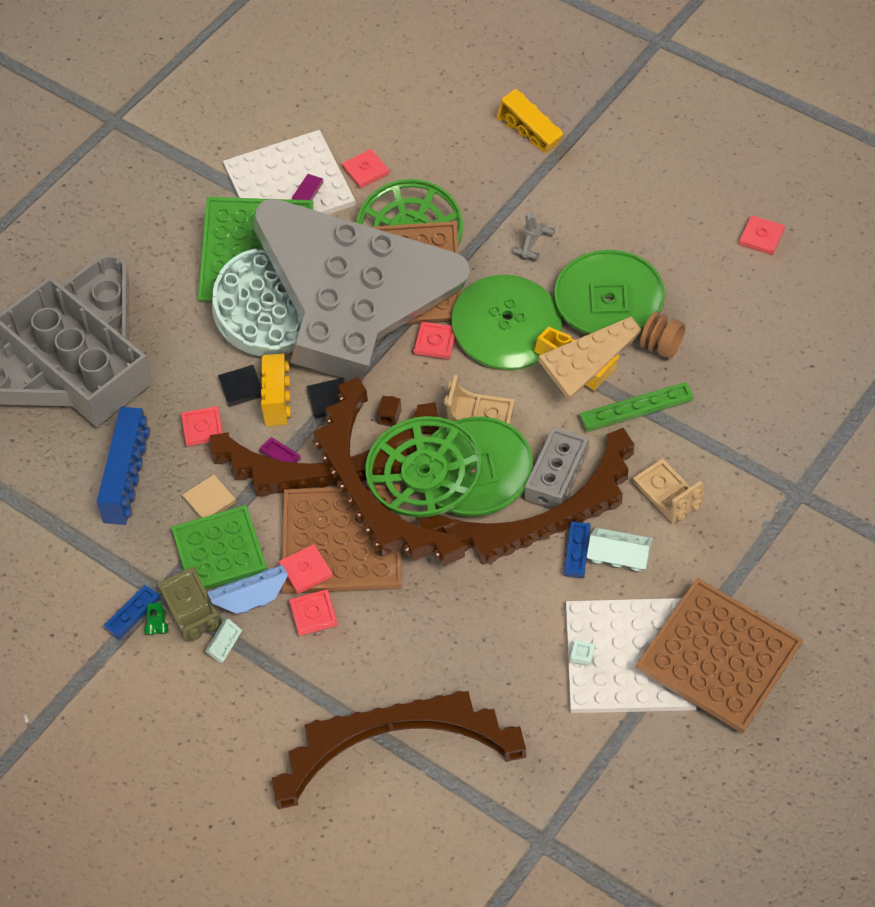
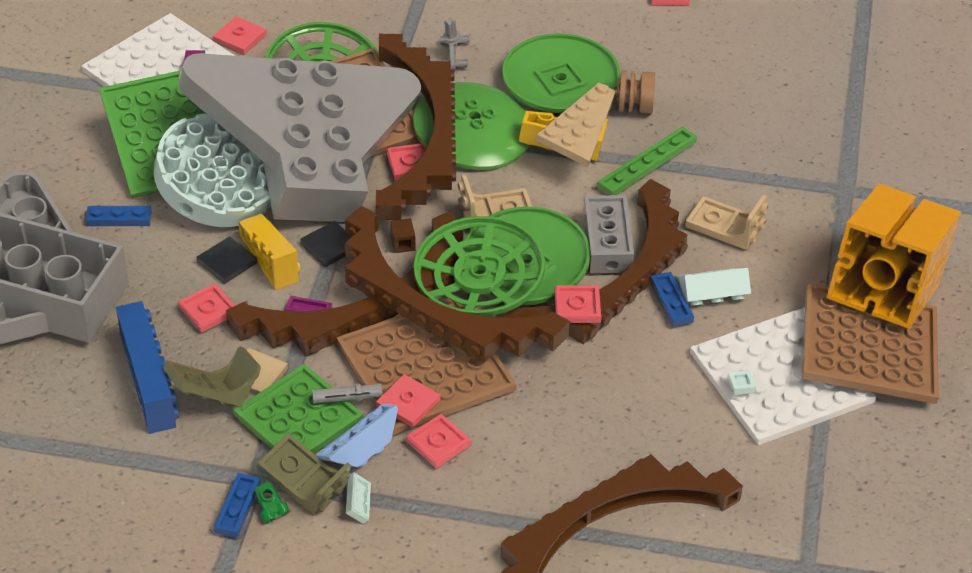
camera: 30 degrees left, 10 degrees down
none -> blue plate [86,206,152,226]
none -> olive bracket [163,347,261,407]
none -> light grey pin [312,383,382,404]
none -> reddish brown arch [376,34,456,220]
none -> coral plate [555,286,601,323]
none -> light orange brick [827,183,961,329]

